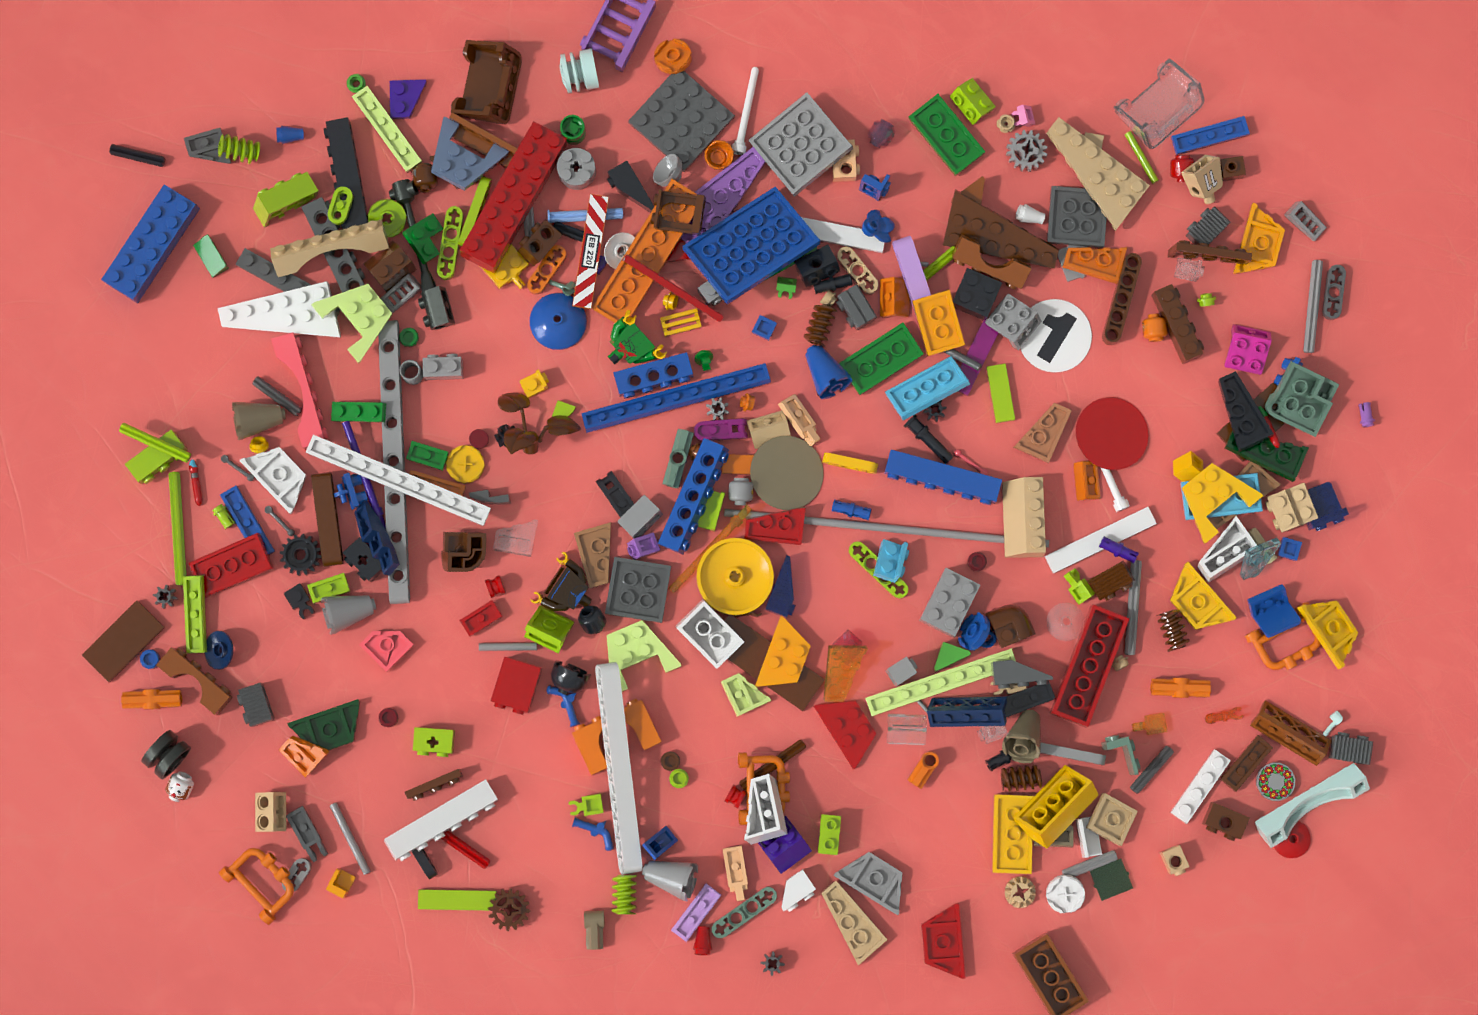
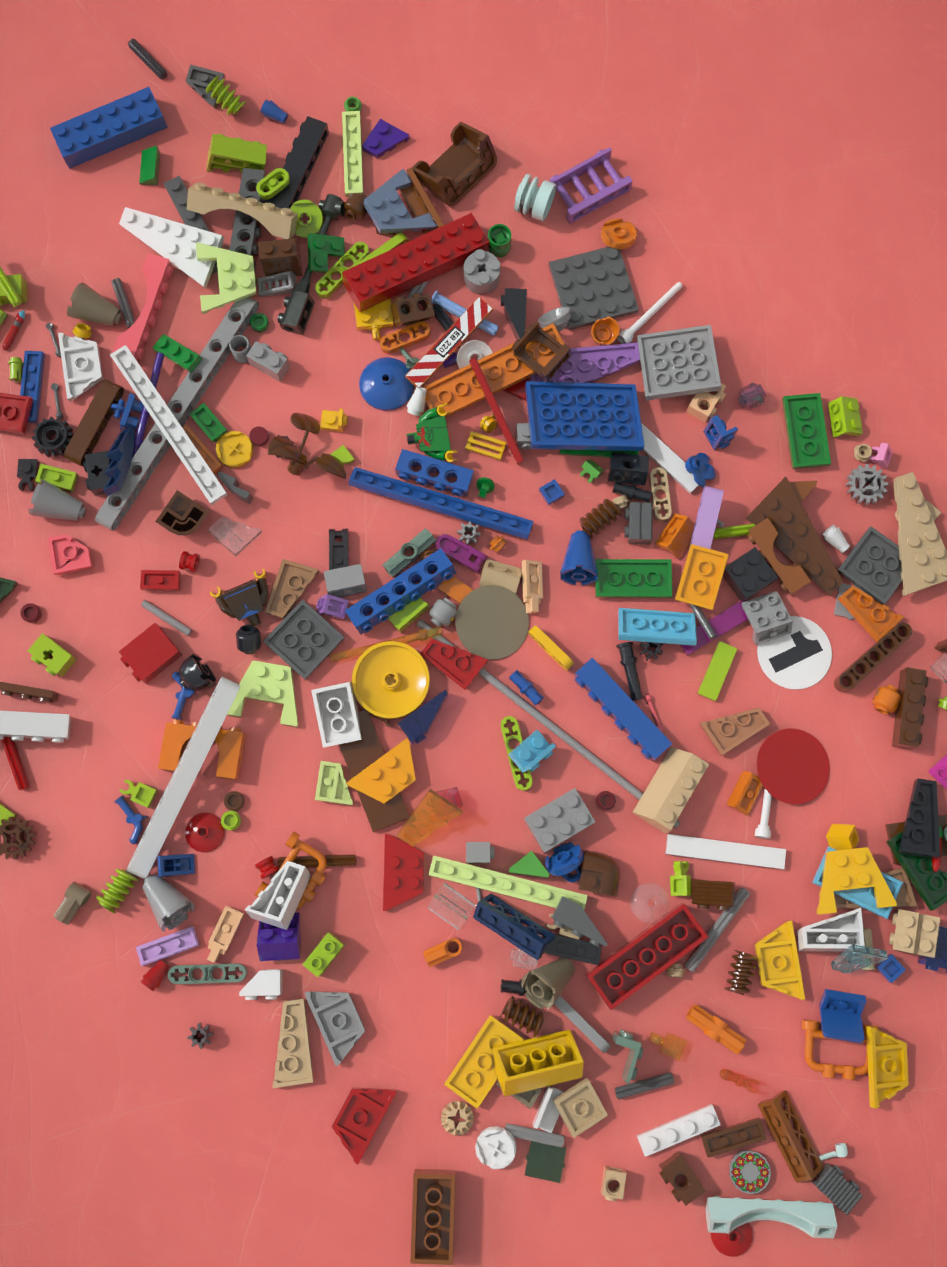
camera: 35 degrees right, 5 degrees down
lime bracket [524,605,574,654] -> none
dark purple pin [1099,536,1139,564] -> none
none -> red dish [185,813,224,852]
none -> white cone [407,387,427,416]

